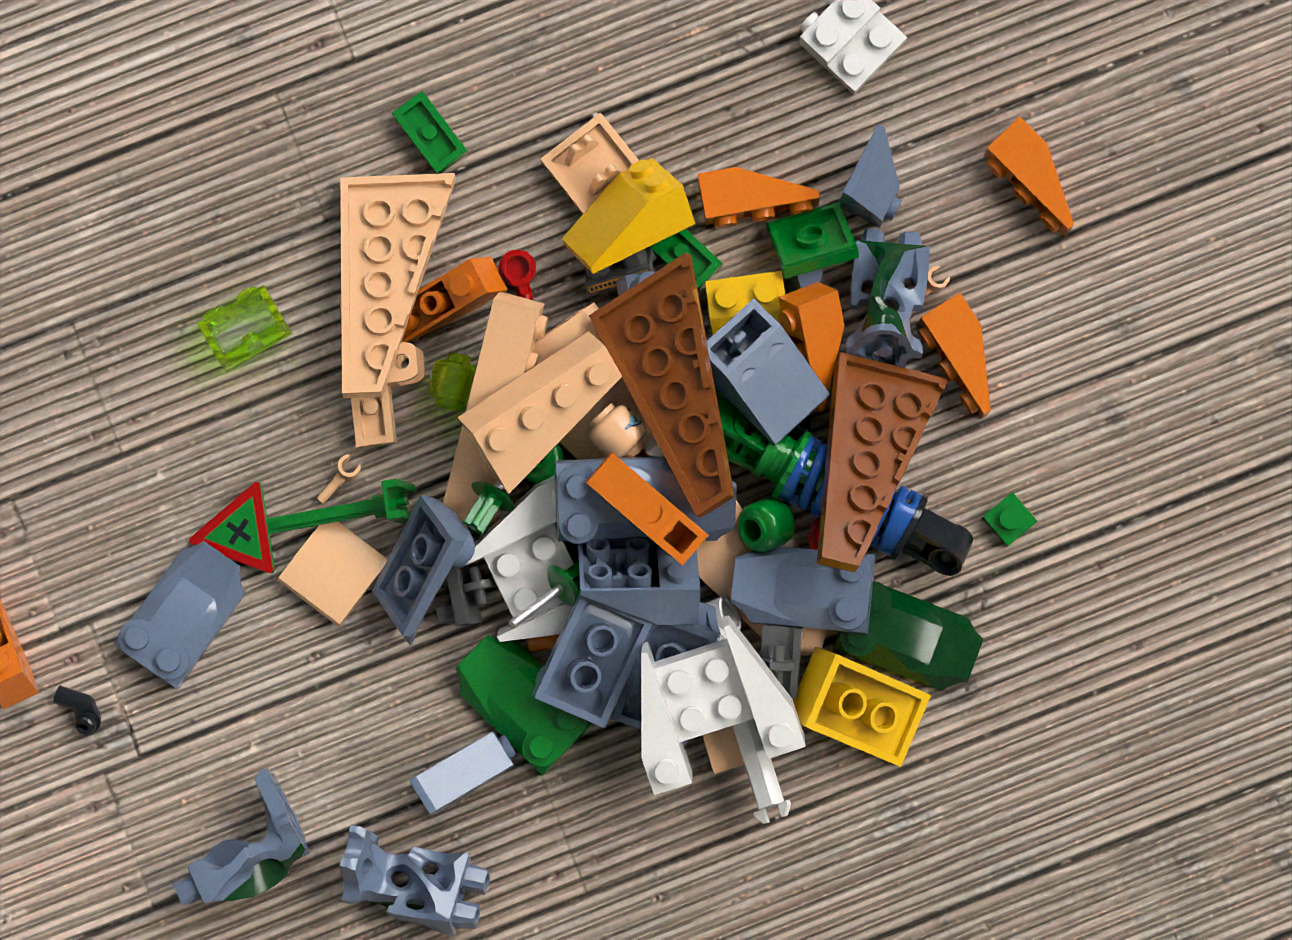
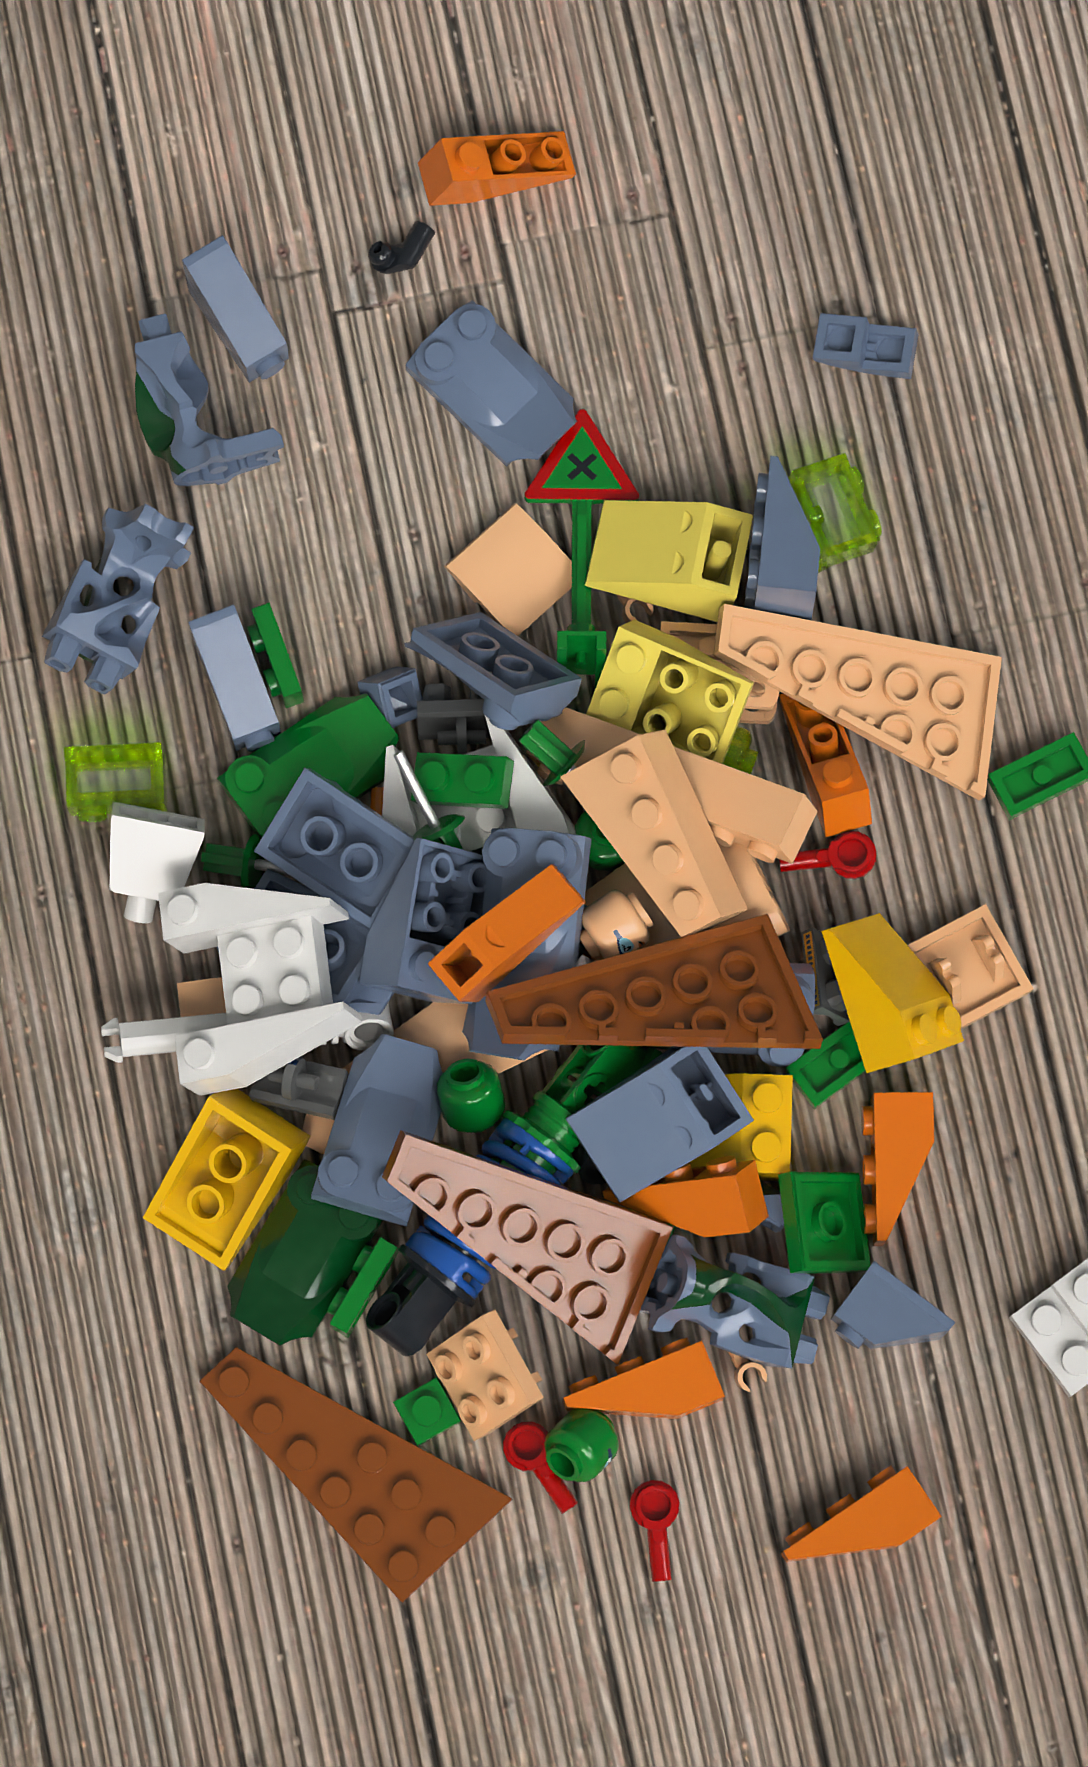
camera: 90 degrees right, 5 degrees down
none -> clear neon green window [64,742,167,822]
none -> white torso [109,802,205,923]
none -> sand blue slope [182,235,289,383]
none -> dark orange wing [199,1347,513,1603]
none -> green piece [201,833,289,889]
none -> green plate [247,602,304,709]
none -> green plate [327,1237,399,1338]
none -> sand blue slope [357,667,423,728]
none -> green plate [410,752,514,809]
none -> light nougat plate [426,1310,544,1441]
none -> red plate [503,1421,578,1514]
none -> green head [544,1409,619,1482]
none -> light yellow slope [584,500,753,622]
none -> light yellow slope [586,619,754,764]
none -> red plate [629,1480,680,1582]
none -> sand blue slope [744,456,820,620]
none -> sand blue slope [813,313,919,379]

